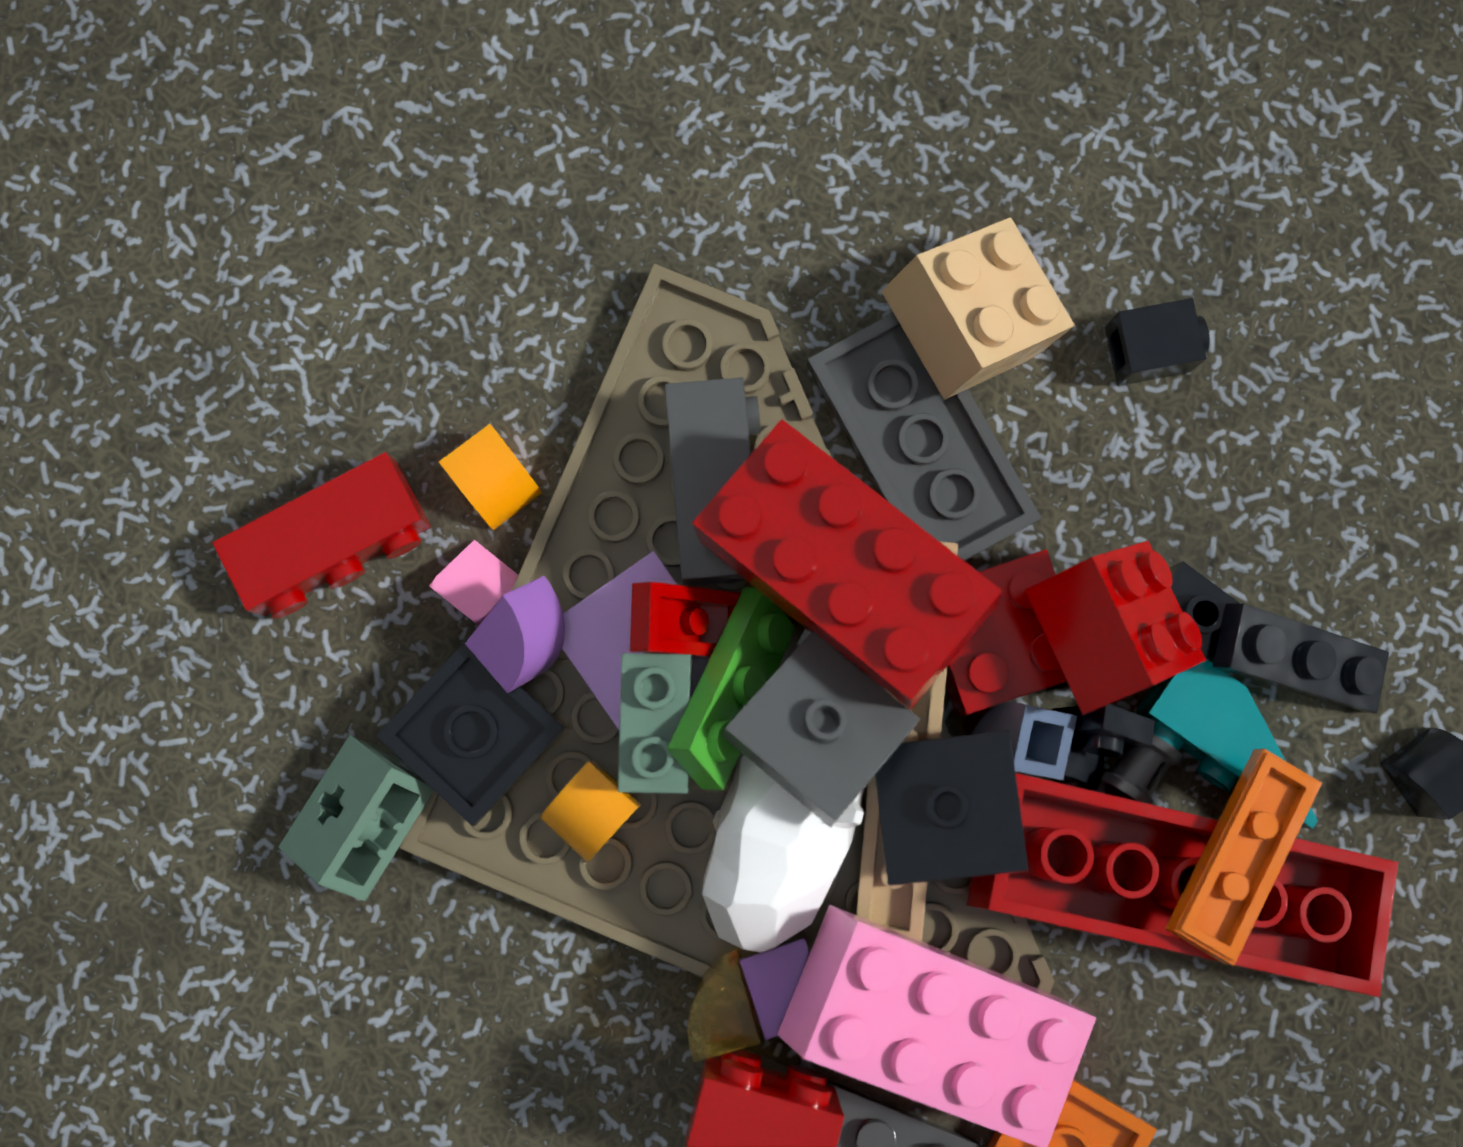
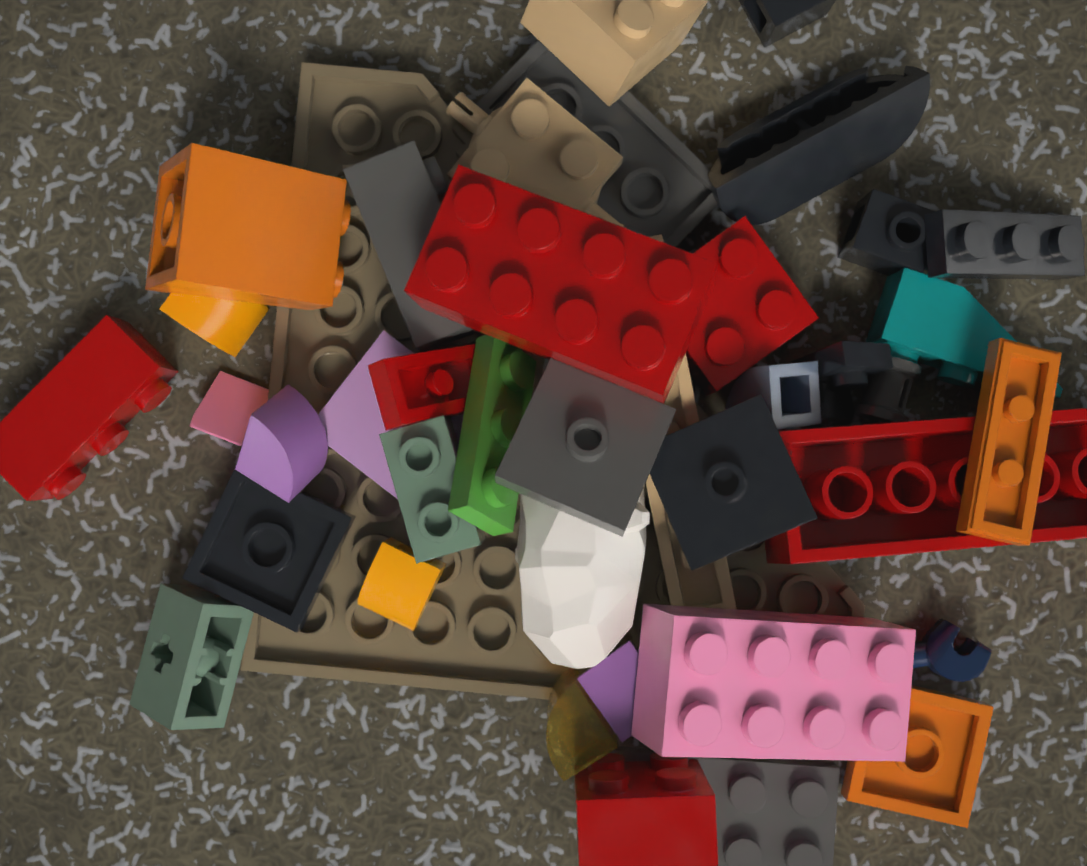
camera: 15 degrees left, 5 degrees up
red brick [1025,541,1206,715] -> none
none -> orange slope [145,143,351,310]
none -> tan plate [446,78,624,227]
none -> black brick [708,66,930,225]
none -> dark blue piece [913,619,992,682]

